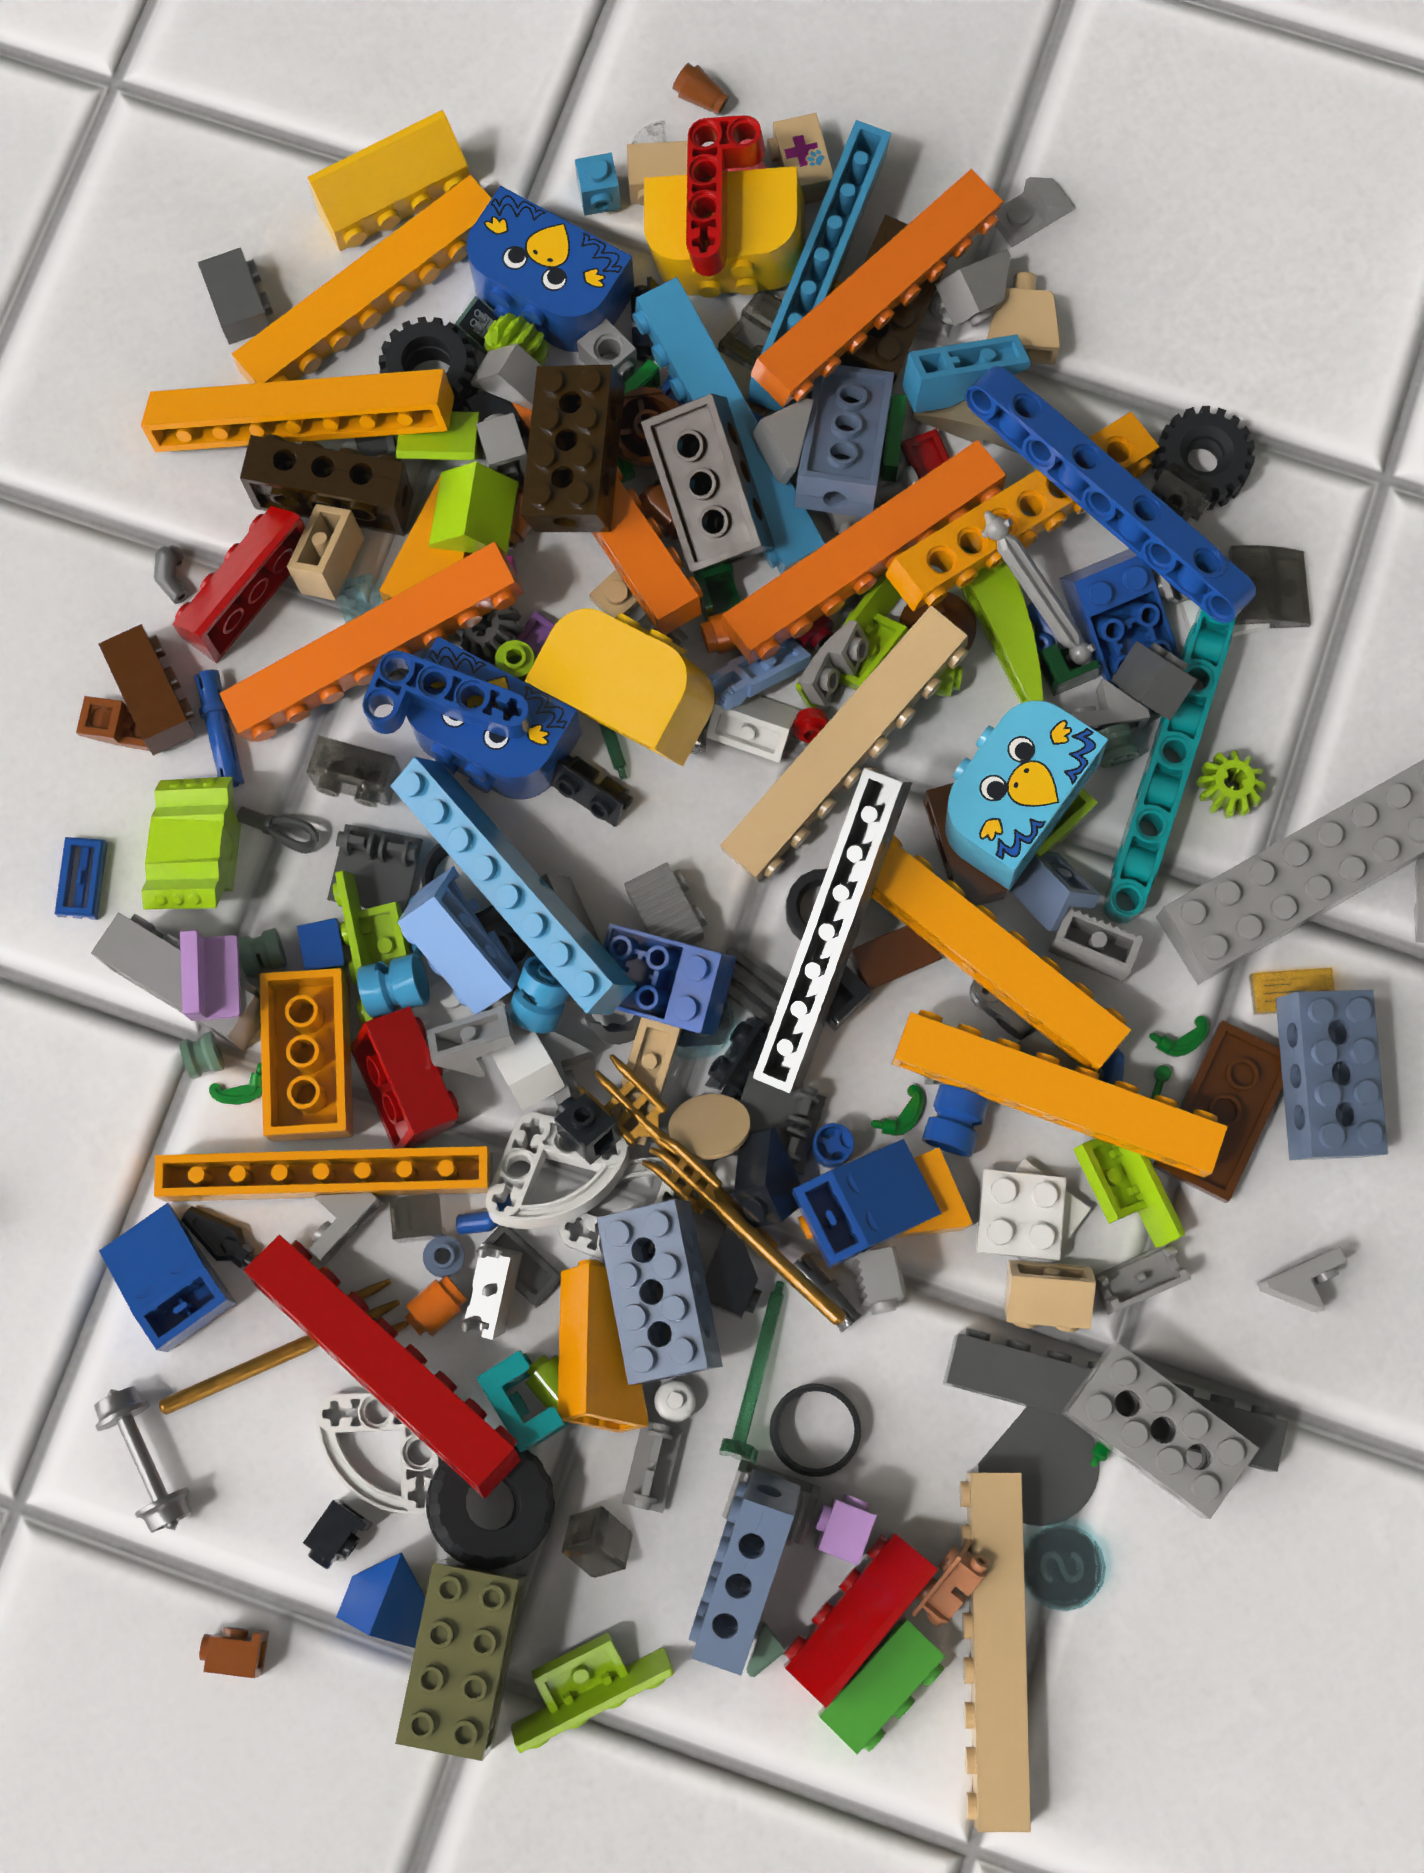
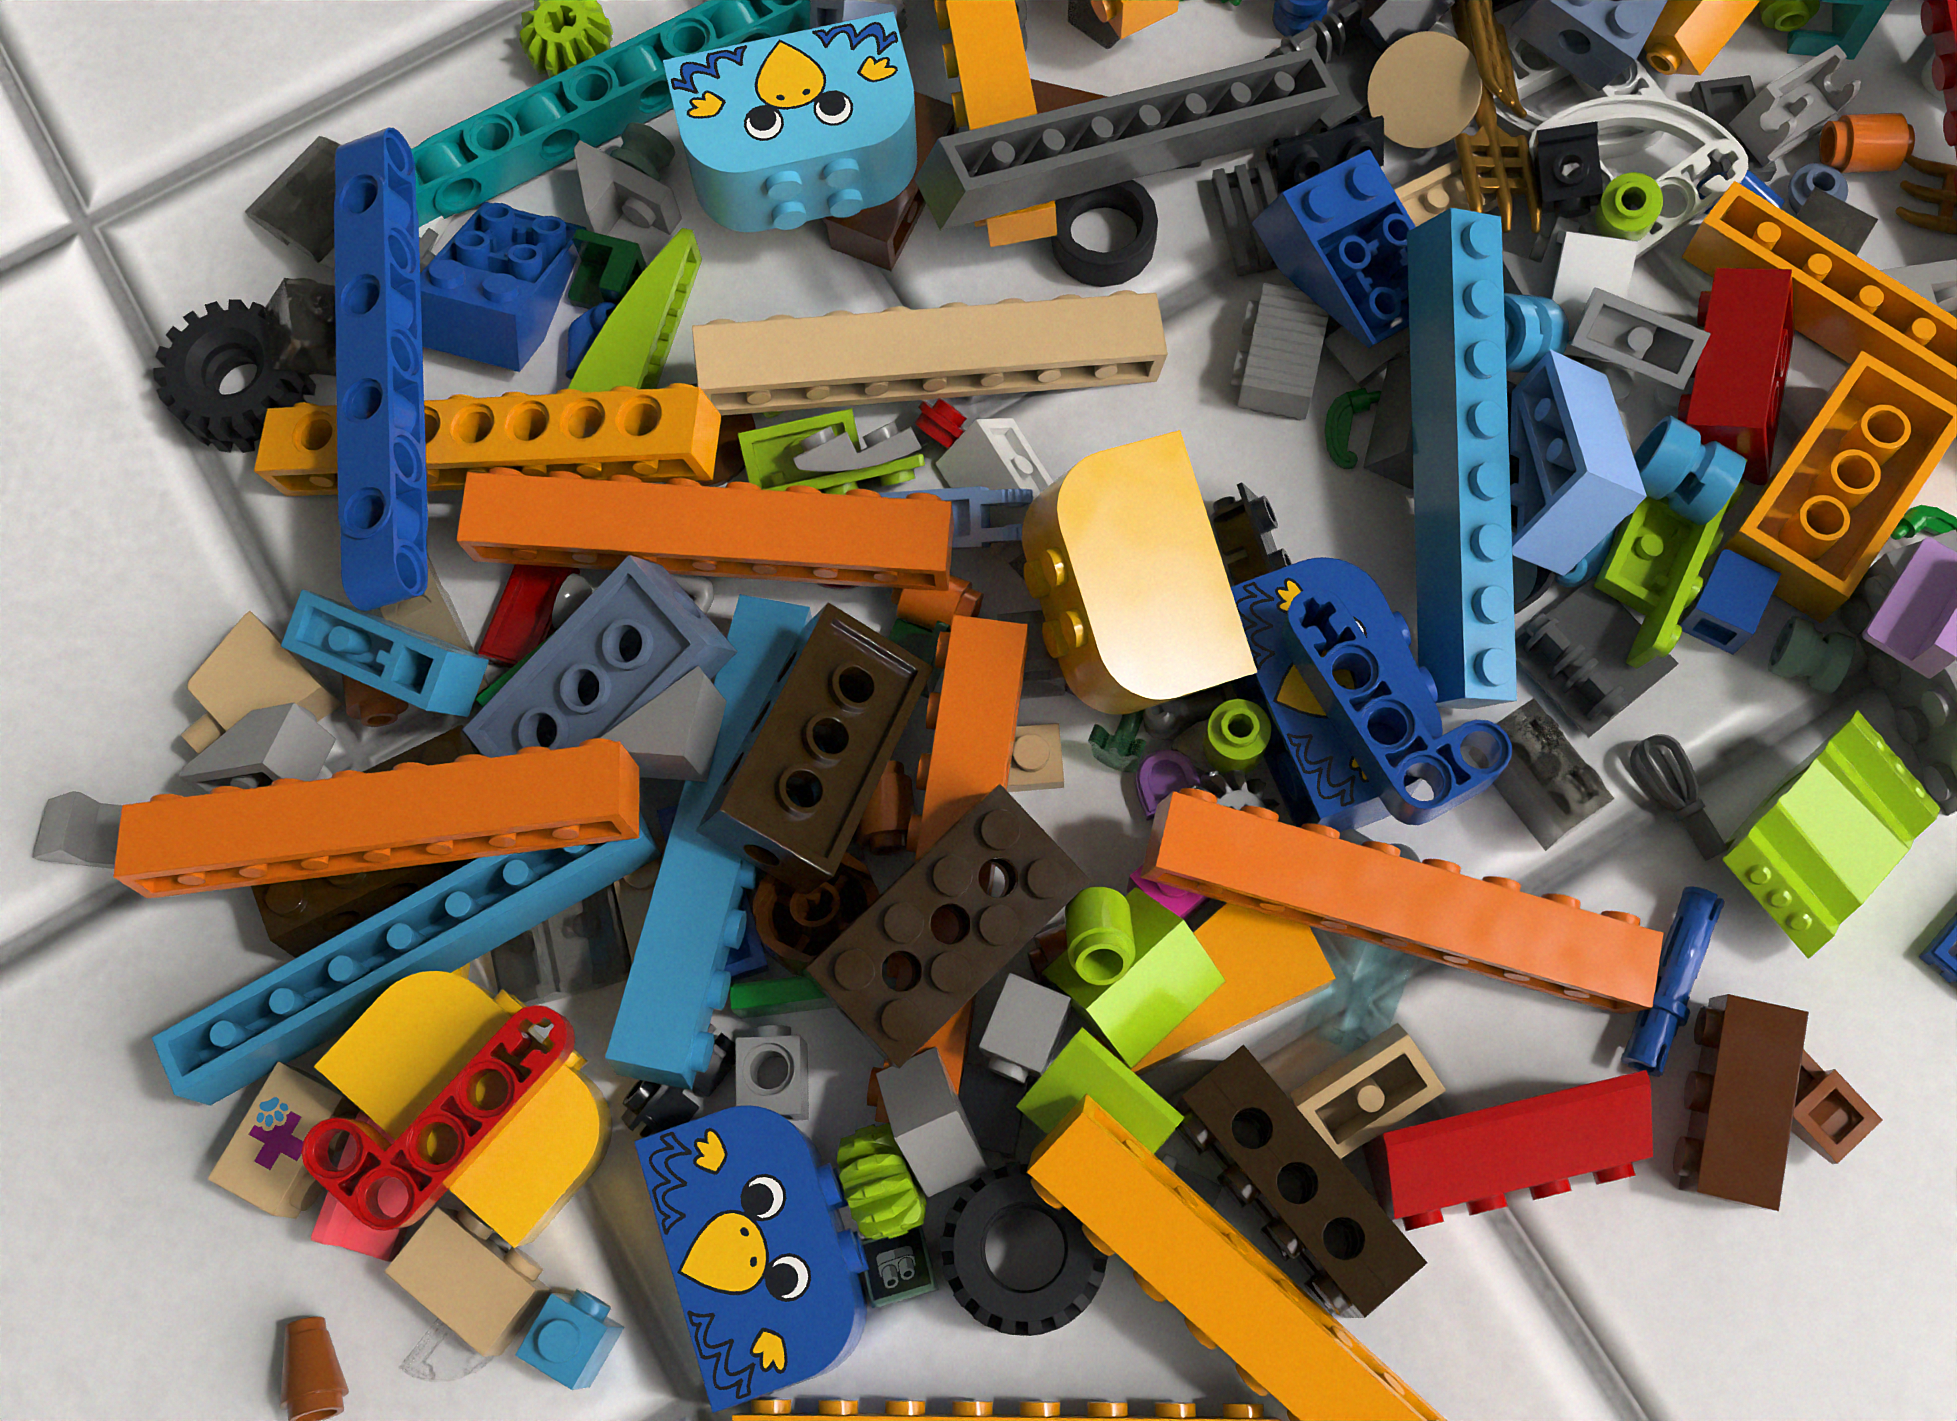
camera: 135 degrees left, 5 degrees down
dark grey arm [154,545,189,604] -> none
light grey wheel [982,510,1096,665] -> none
dark grey brick [1111,641,1197,721] -> none
none -> lime brick [1064,887,1135,985]
none -> green piece [1324,388,1381,469]
none -> lime brick [1595,172,1663,241]

